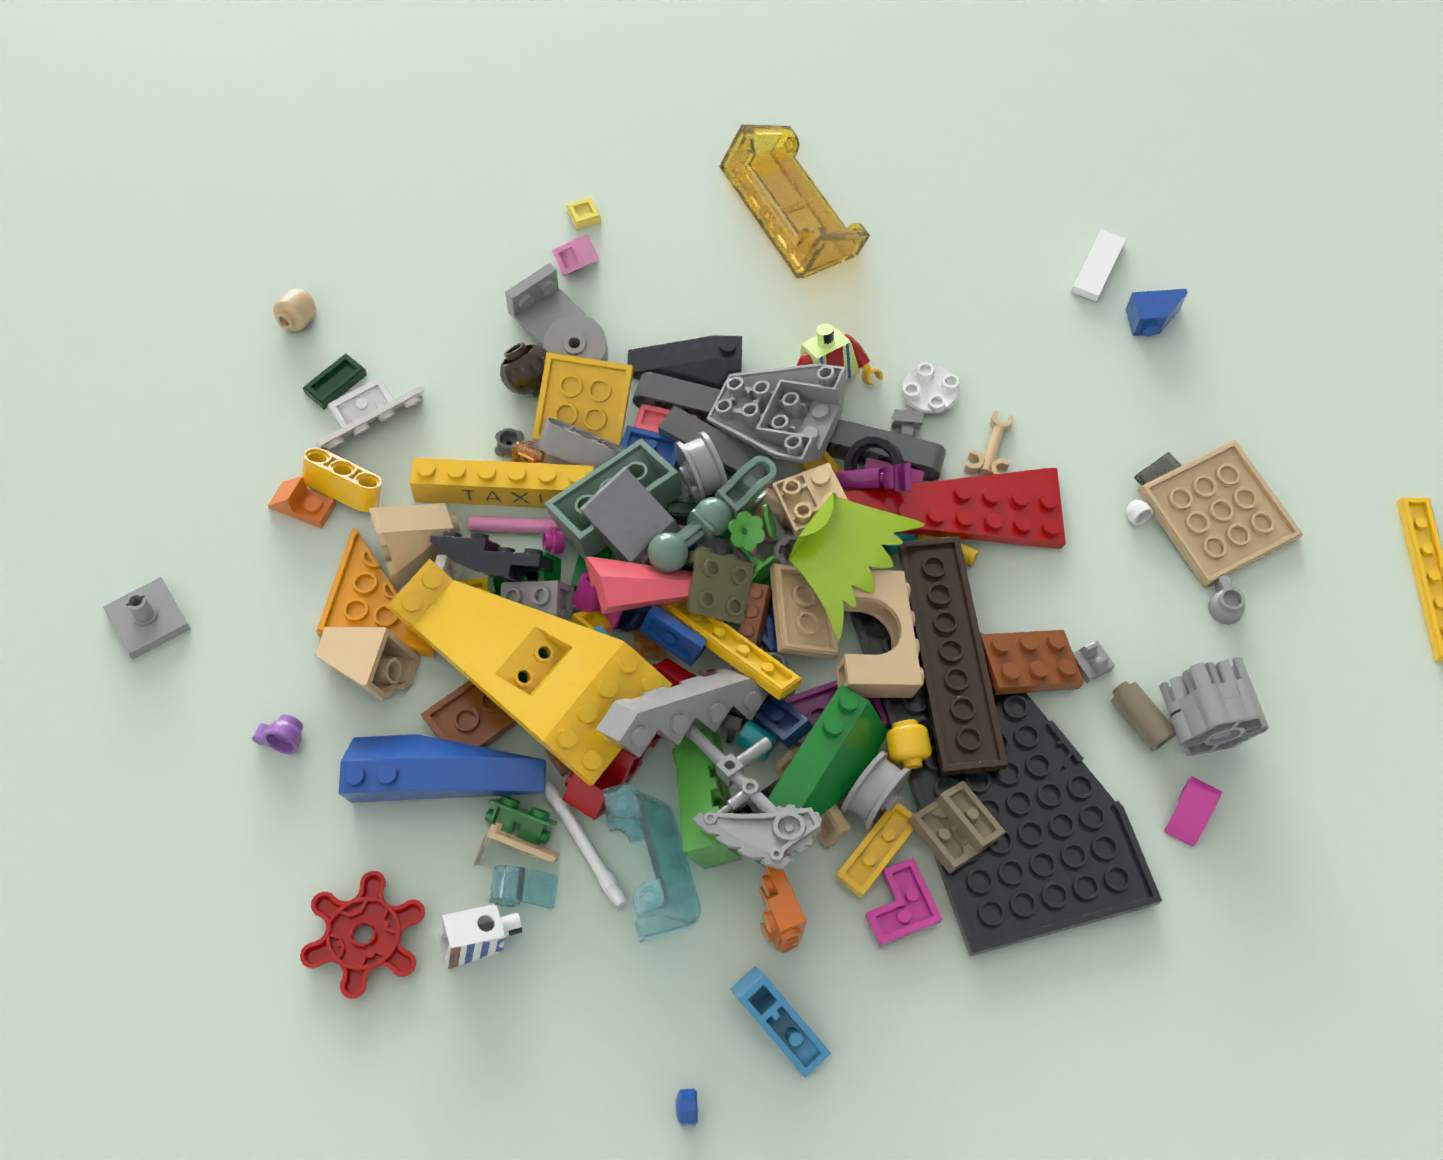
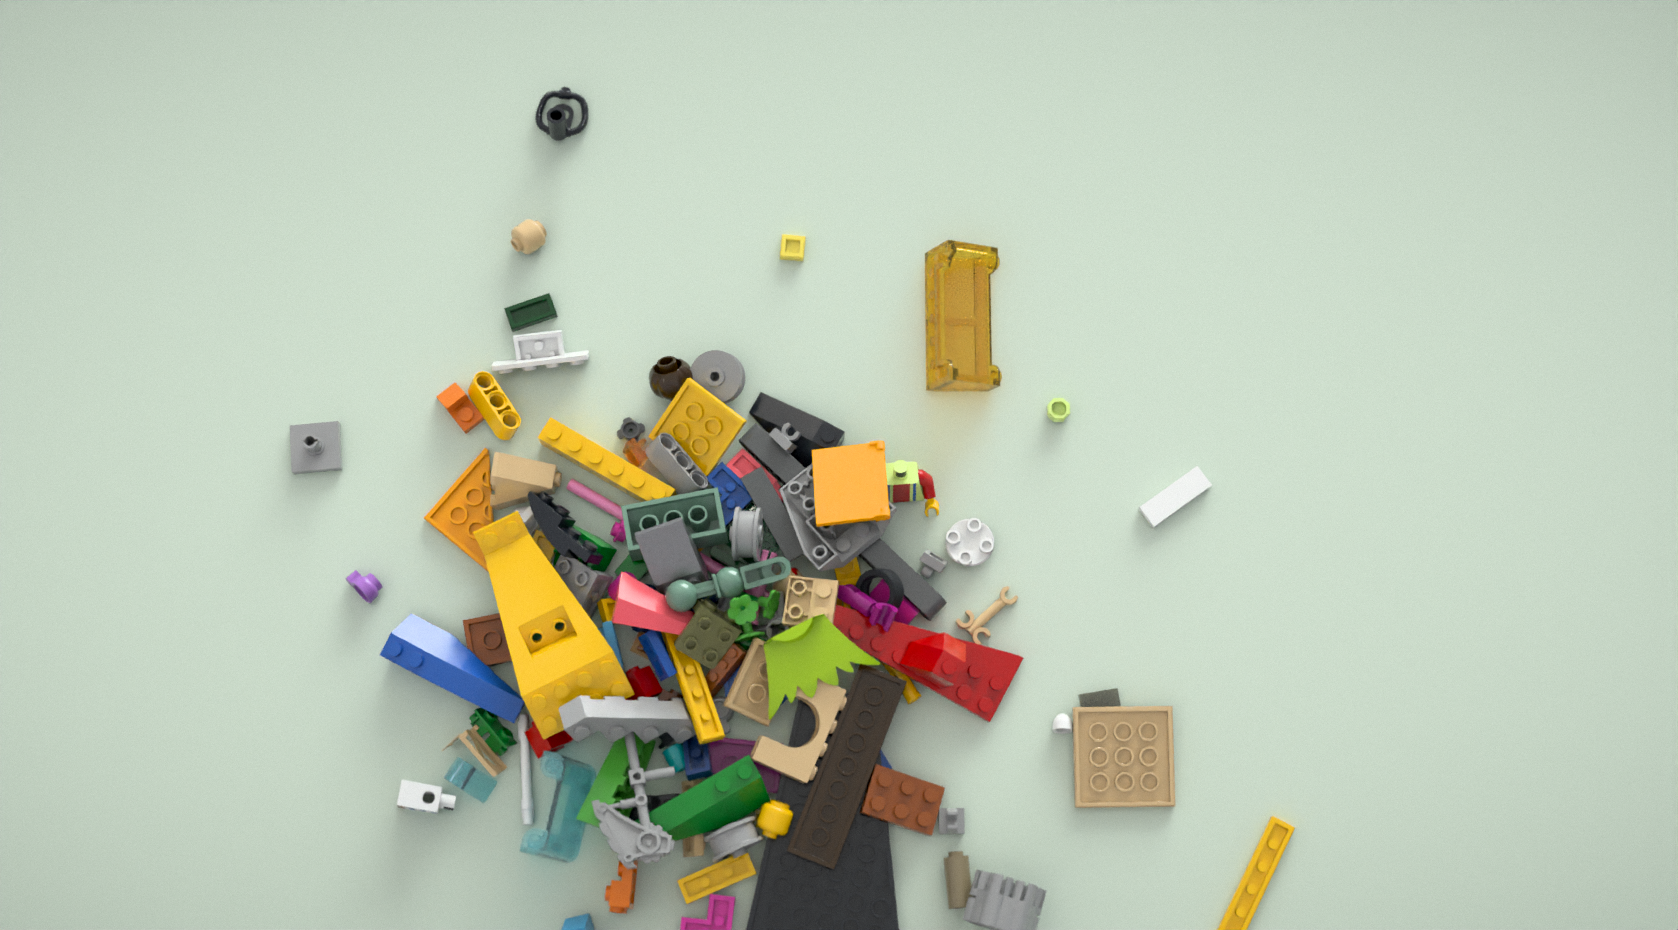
camera: 30 degrees right, 15 degrees up
red plate [300,871,426,999] -> none
tan slope [315,627,421,700] -> none
light grey bracket [505,263,586,347] -> none
bright pink panel [552,235,599,276] -> none
dark tan slope [908,781,1006,874] -> none
blue slope [1125,289,1188,336] -> none
light grey piece [1208,575,1245,625] -> none
none -> black piece [535,87,589,141]
none -> light grey tile [769,423,801,454]
none -> light orange piece [812,440,890,527]
none -> red slope [899,632,966,688]
none -> yellowish green tile [1047,398,1070,422]

